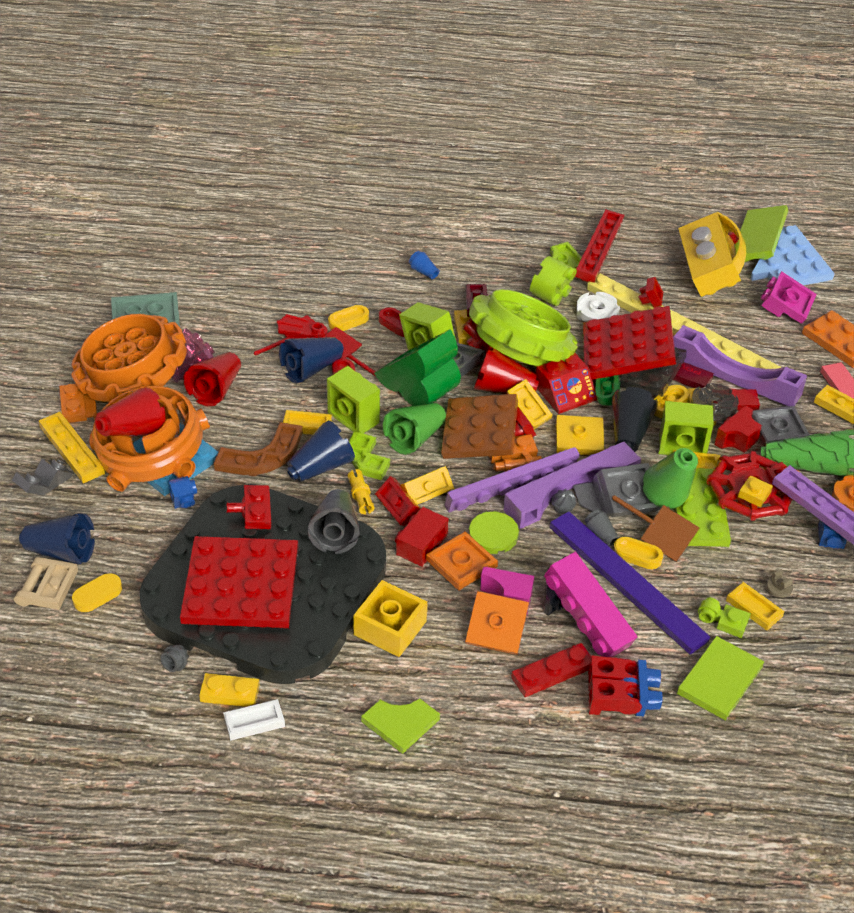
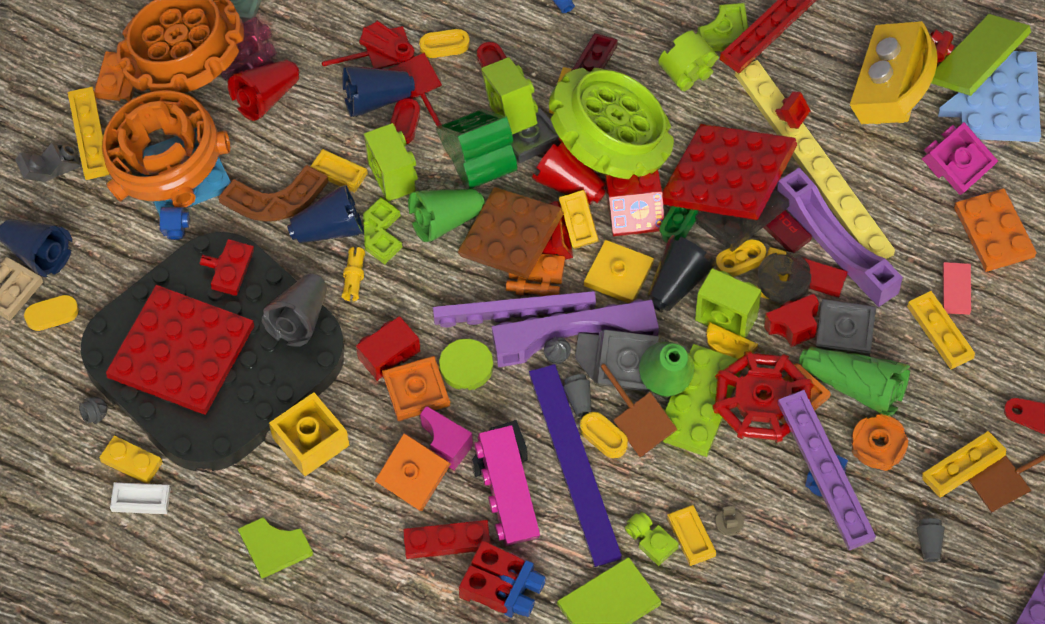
camera: 25 degrees right, 15 degrees up
red cone [95,387,166,436] -> none
red plate [375,476,421,527] -> none
yellow plate [401,466,454,505] -> none
white plate [576,292,620,322] -> none
yellow plate [738,475,773,507] -> none

